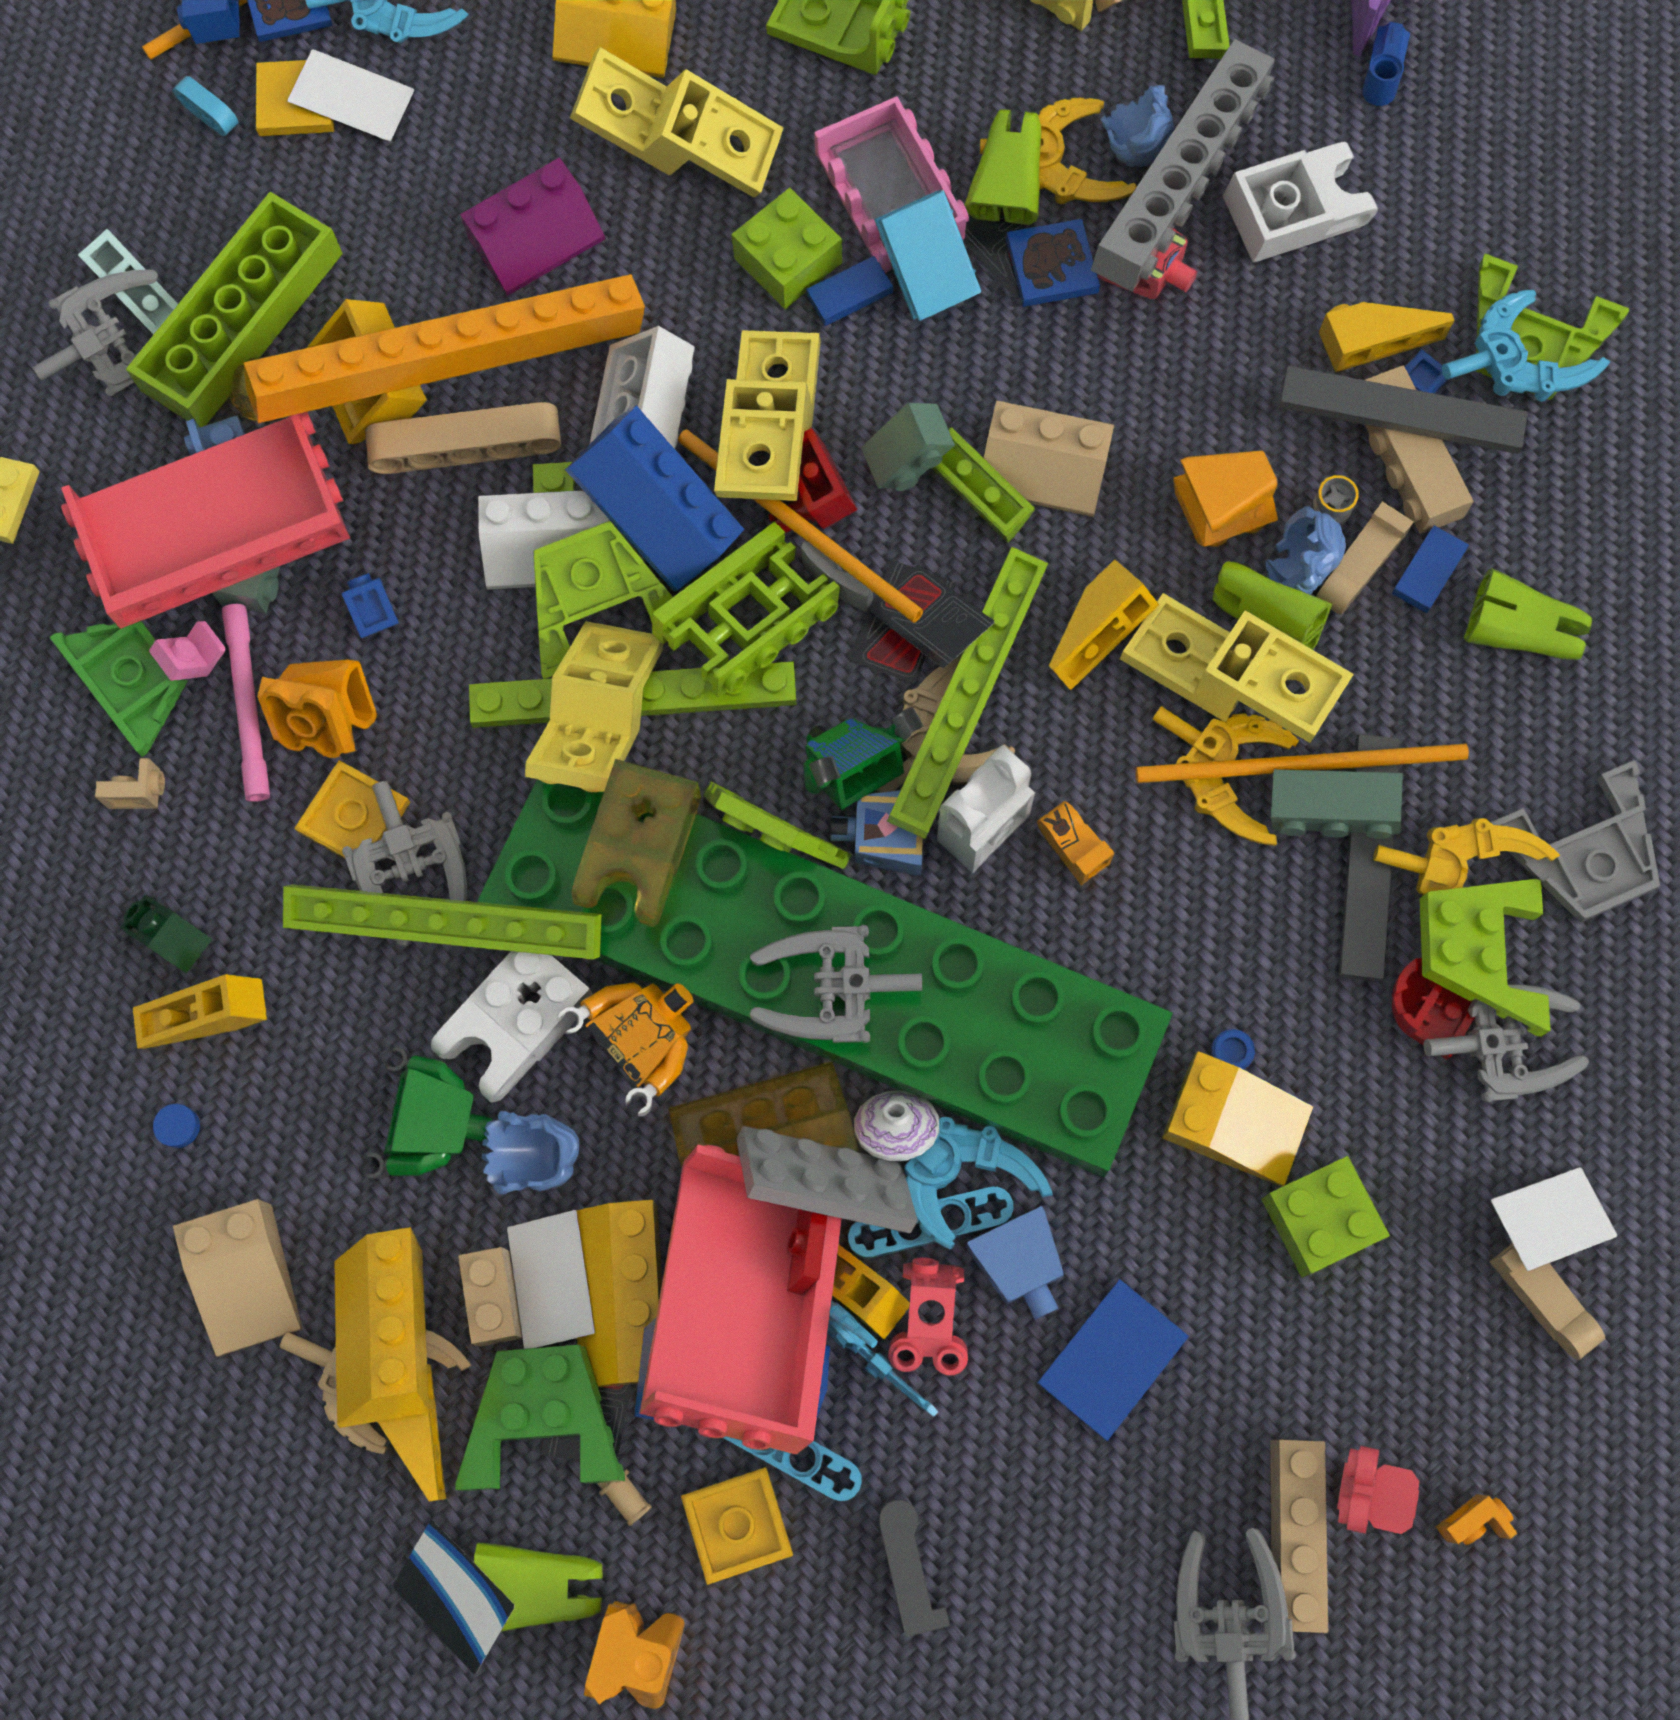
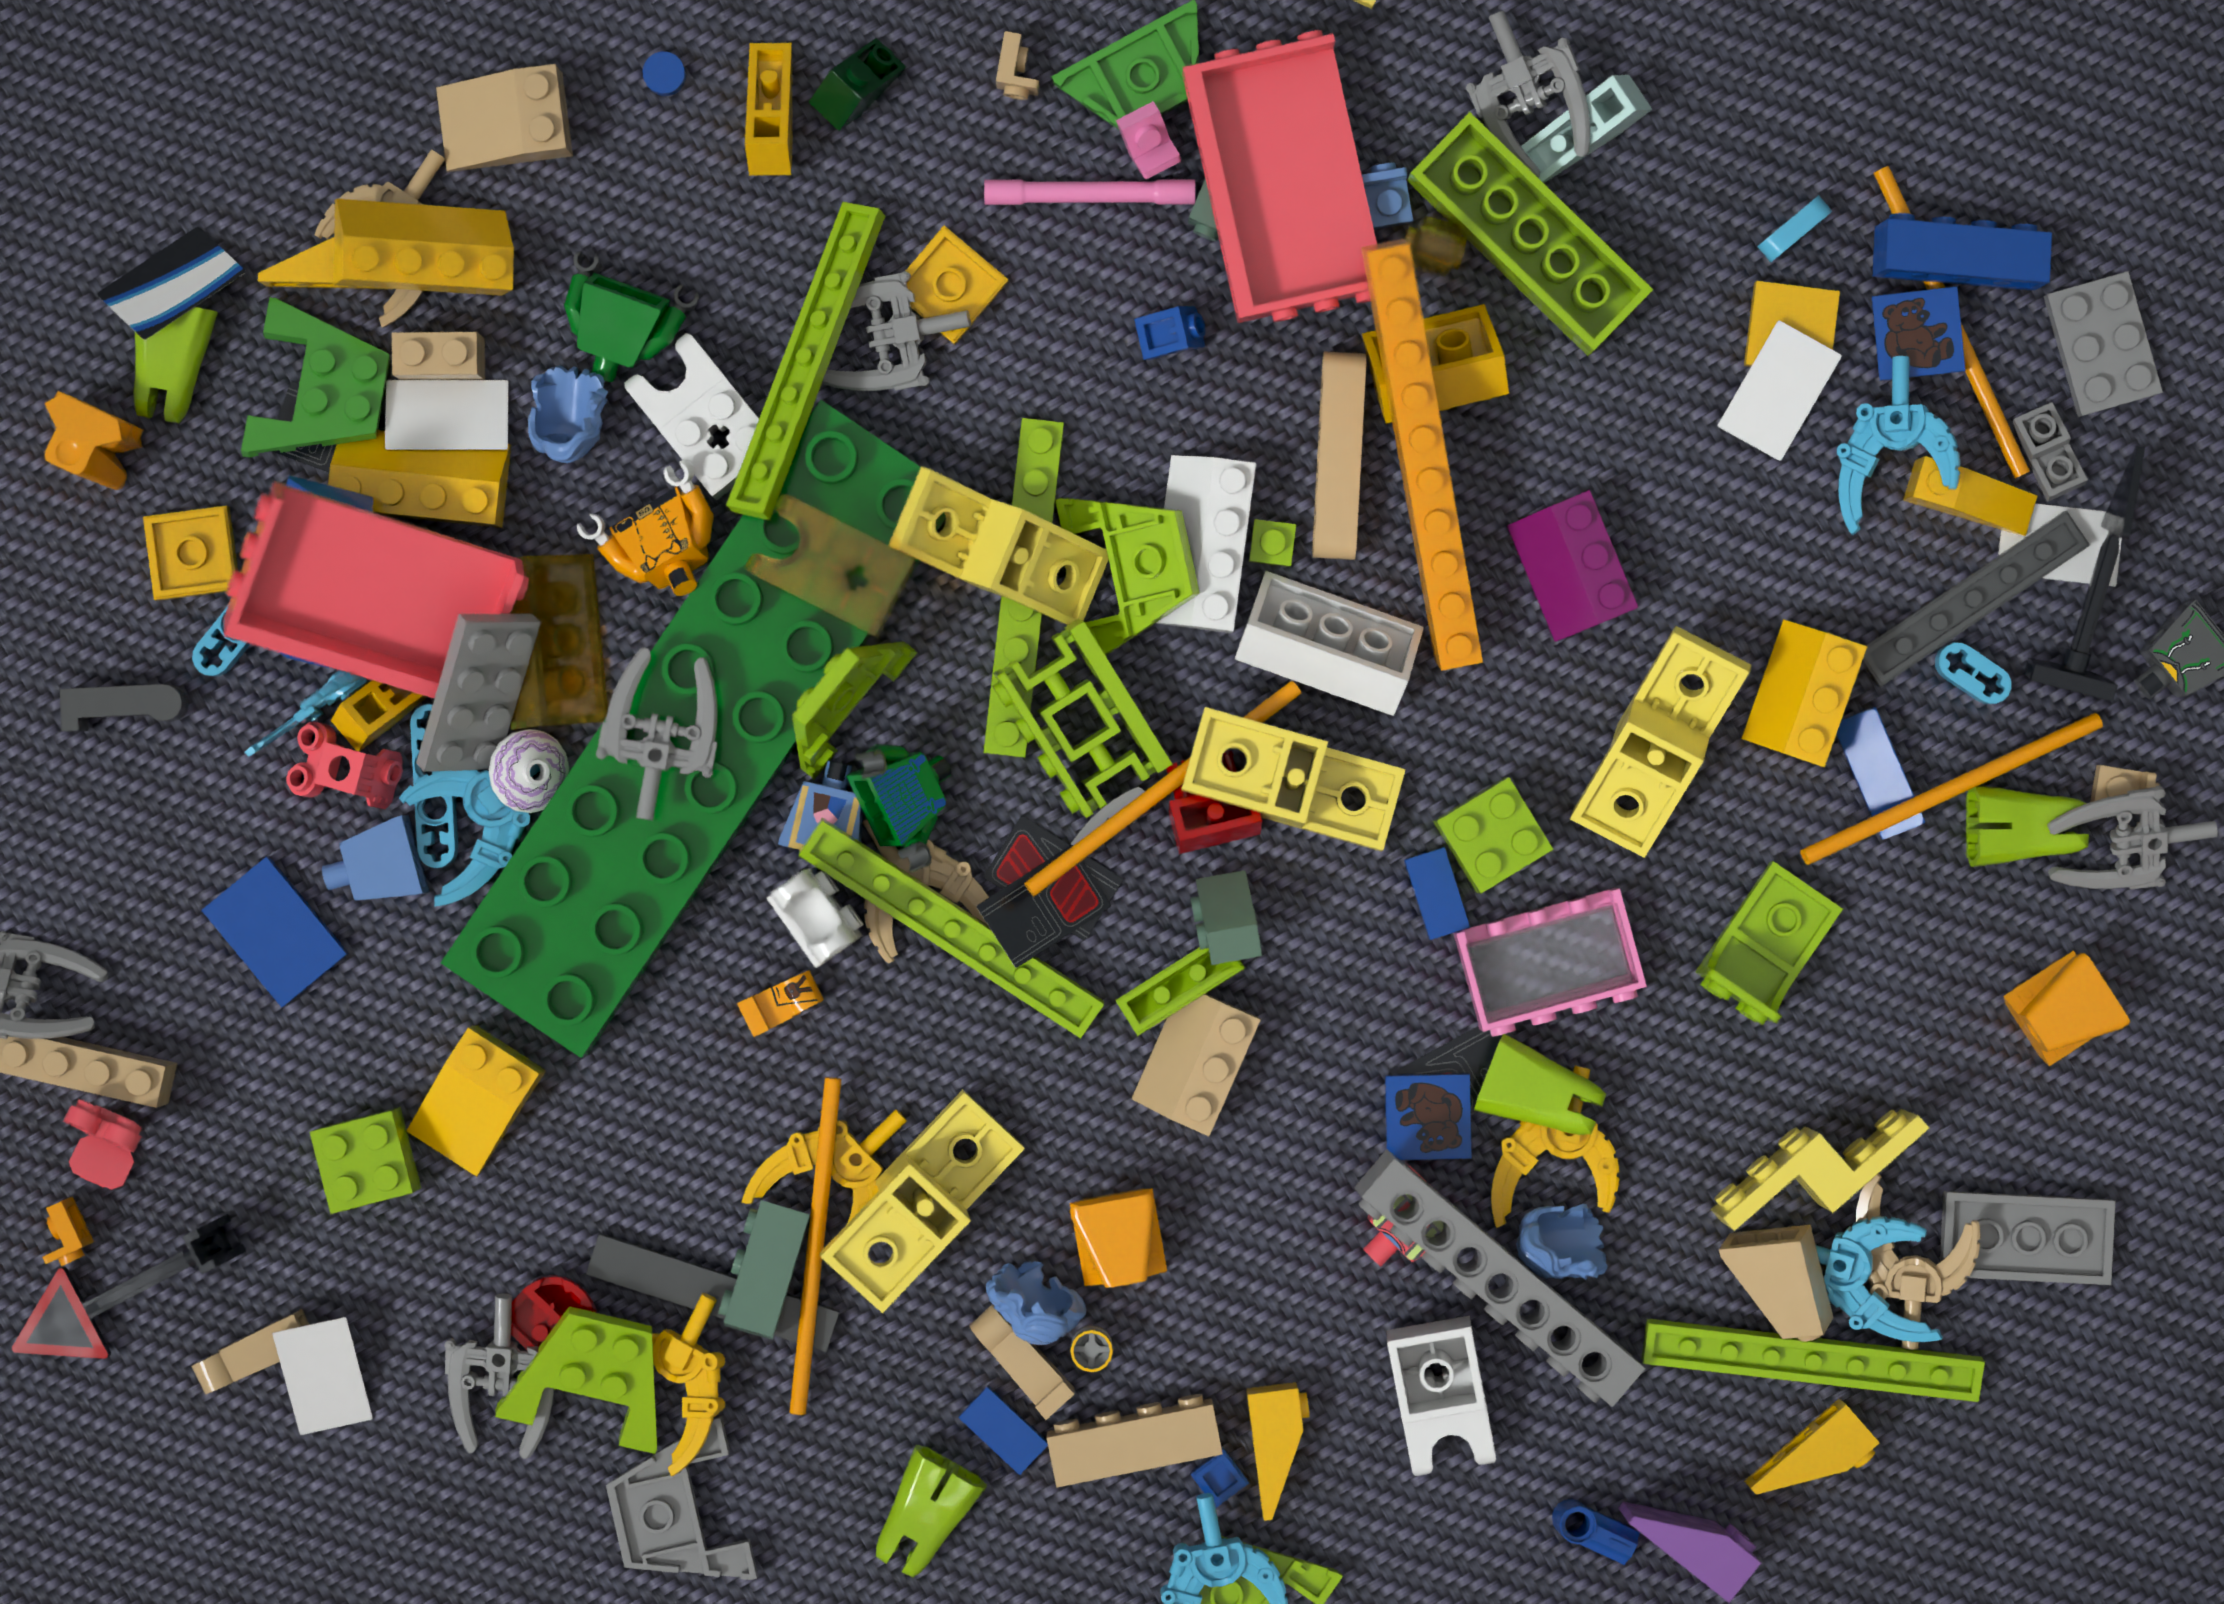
camera: 100 degrees right, 15 degrees up
light orange piece [257,659,377,758] -> none
blue slope [565,405,745,592] -> none
tan pin [597,1469,652,1526] -> none
red plate [787,1209,828,1295] -> none
medium azure piece [874,190,982,321] -> none
yellow slope [1049,560,1159,690] -> none
blue tile [1210,1029,1255,1070] -> none
lime piece [1212,561,1332,650] -> none
dark grey tile [1279,366,1528,454] -> none
none -> black piece [12,1214,246,1359]

